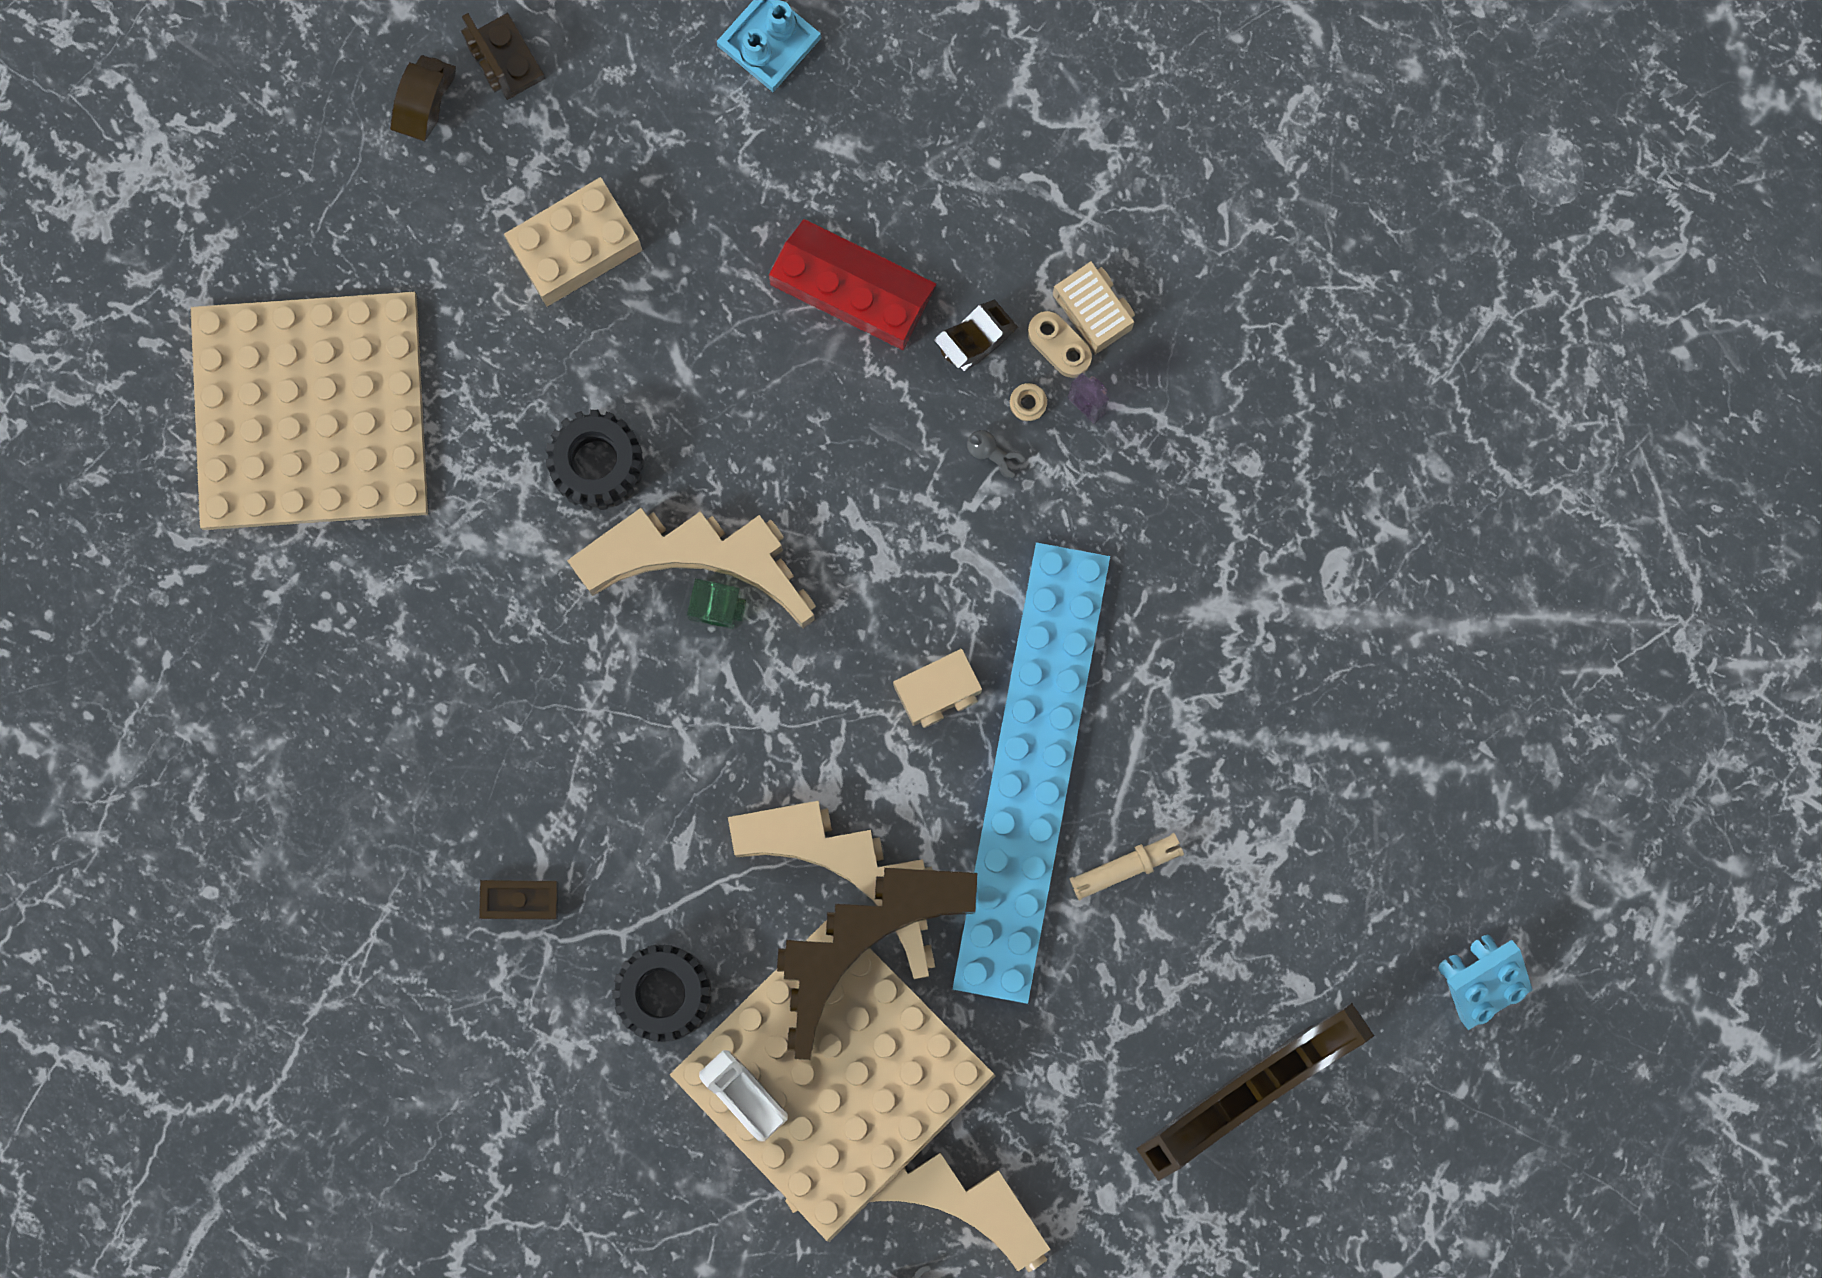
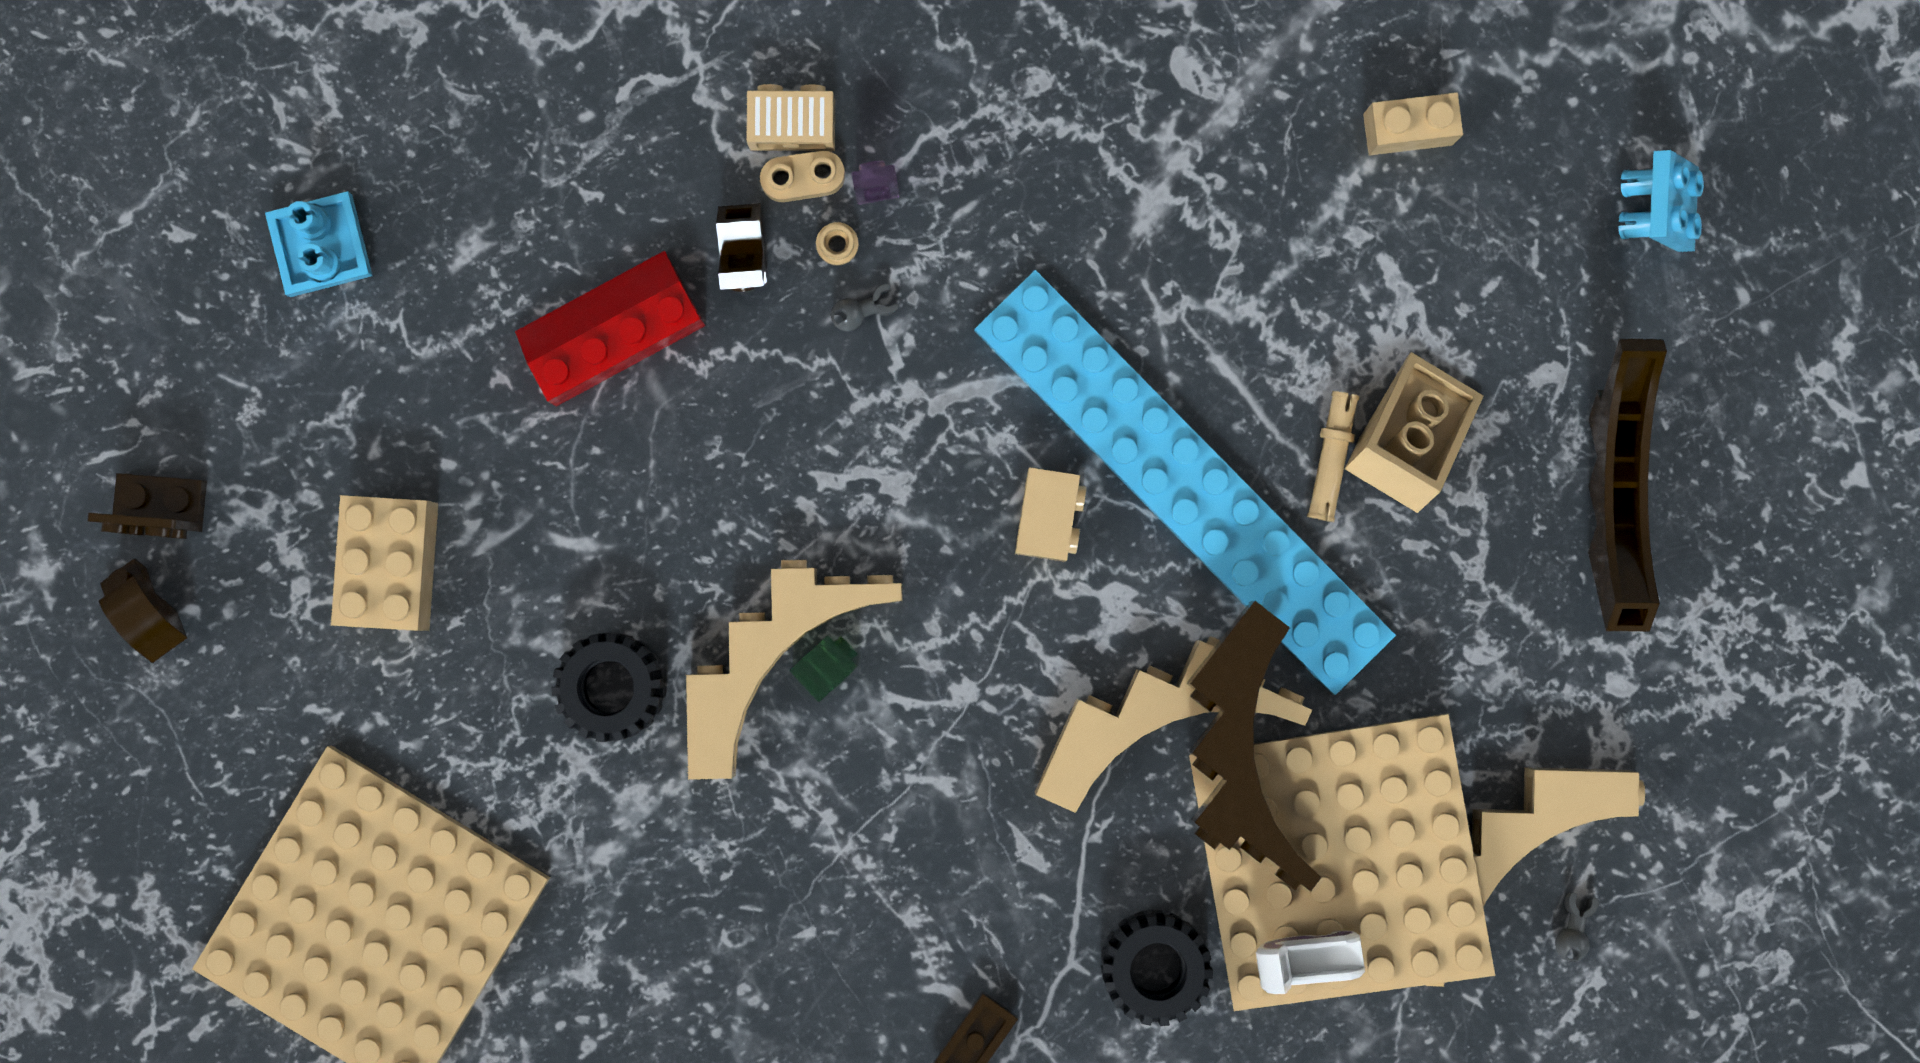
camera: 55 degrees left, 5 degrees up
none -> tan slope [1345,352,1483,513]
none -> tan brick [1363,92,1463,155]

